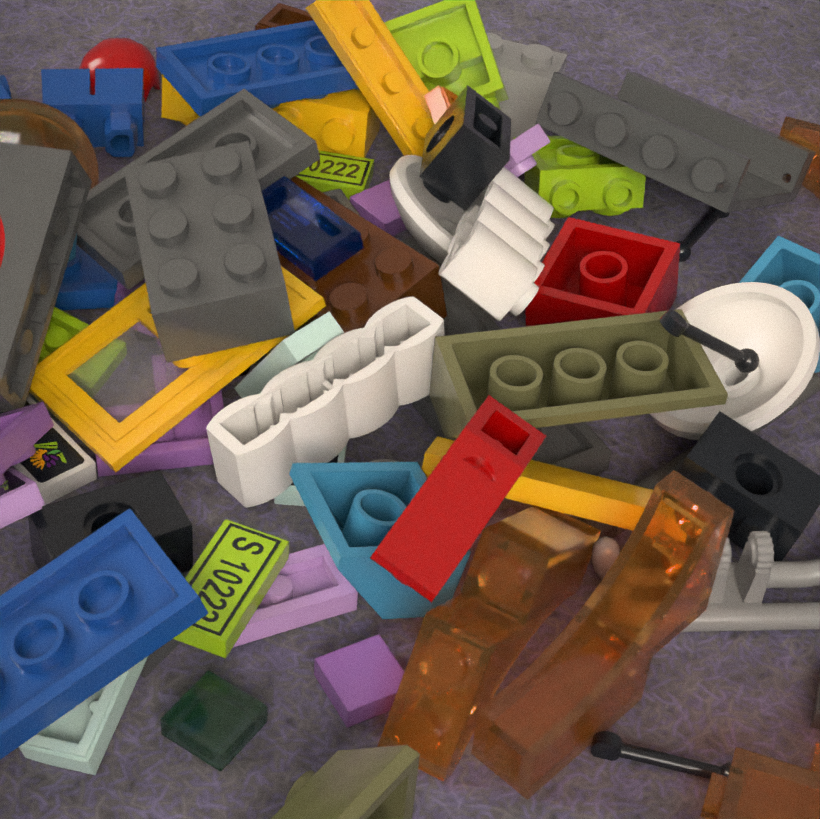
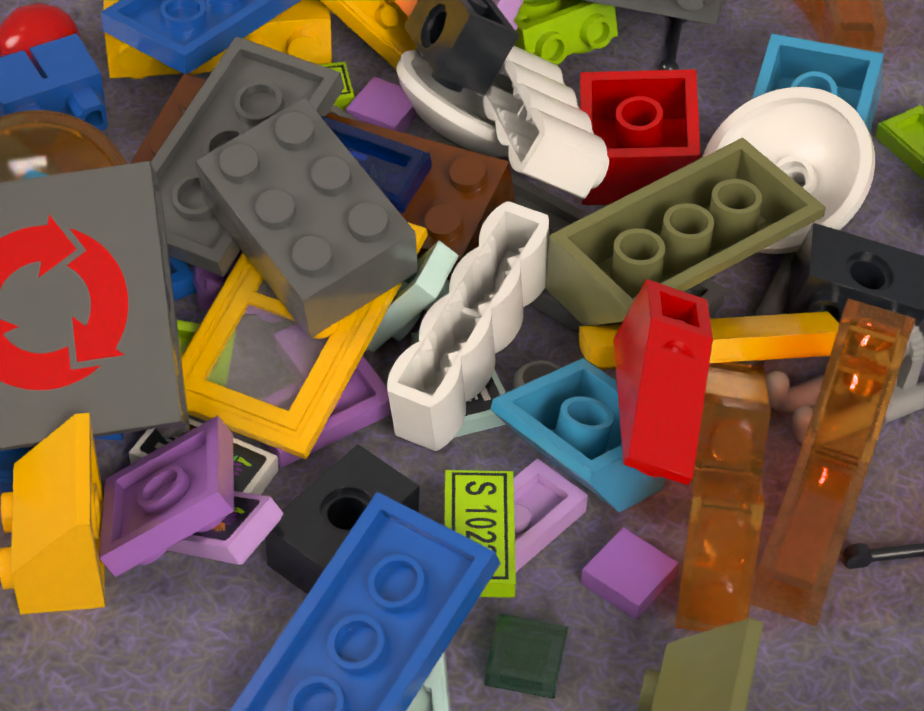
camera: 20 degrees left, 5 degrees up
black hinge [660,309,760,373] -> none

